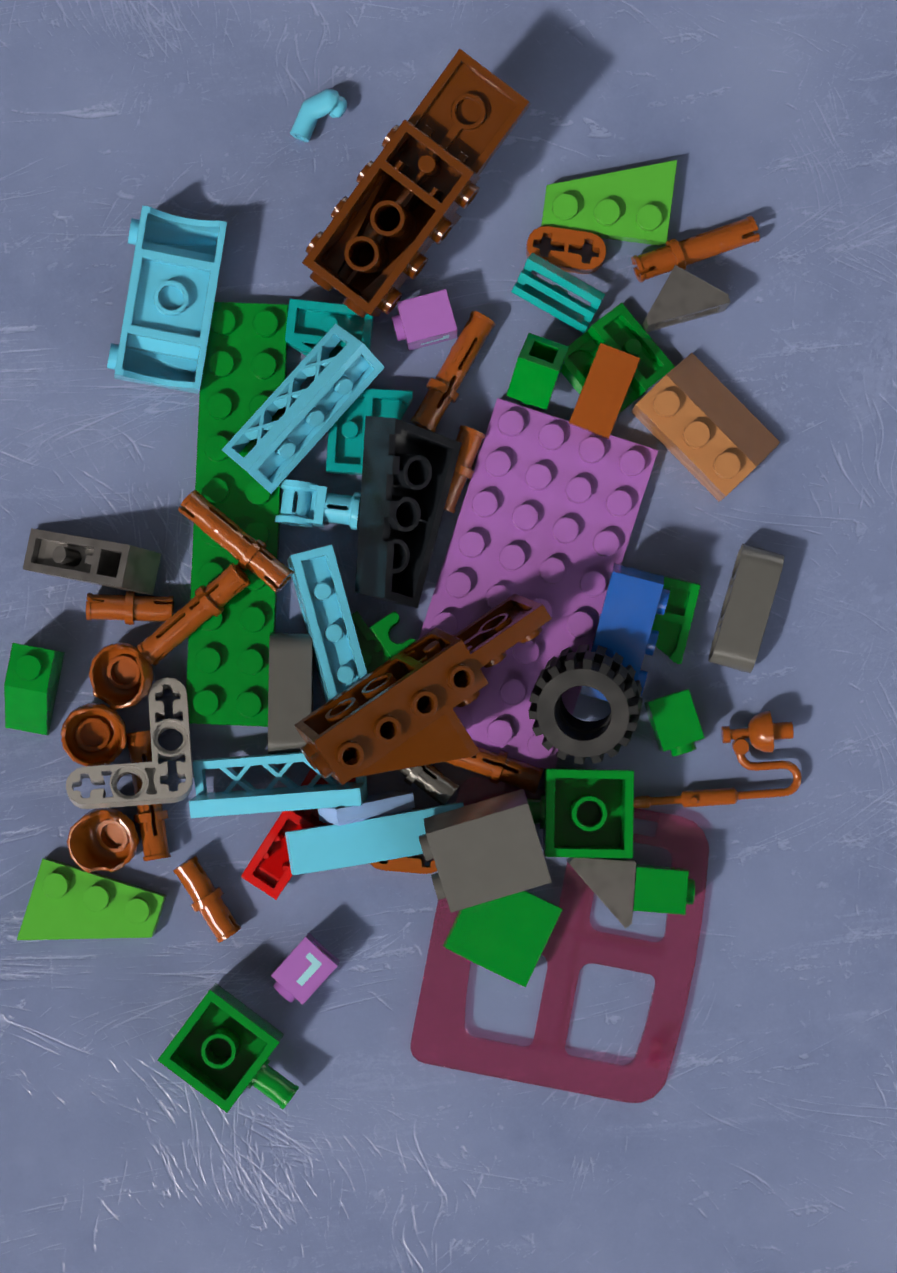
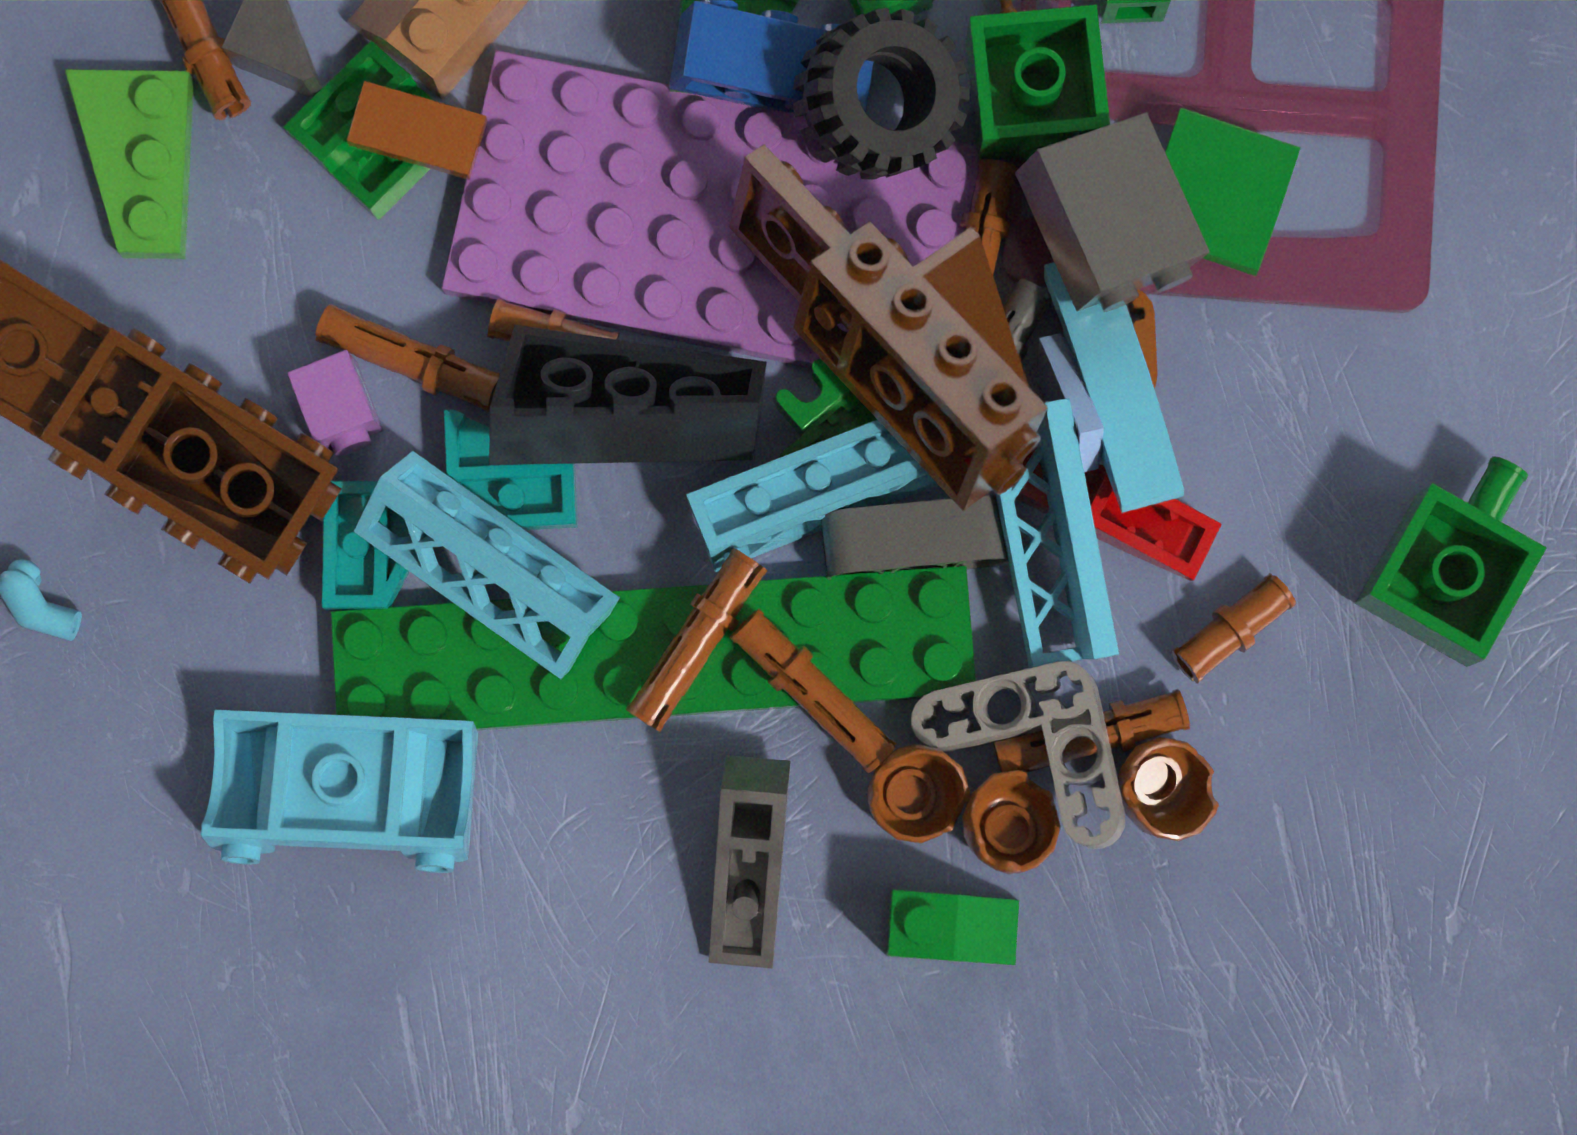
camera: 95 degrees left, 5 degrees down
bright green wing [17,857,167,940] -> none
dark orange pin [86,591,174,625] -> none
medium lavender brick [271,933,340,1005] -> none
medium azure connector [275,479,361,530] -> none
green brick [506,333,569,410] -> none
teal tile [511,253,606,333] -> none
dark orange beam [526,226,606,274] -> none
flat silver slope [566,857,636,929] -> none

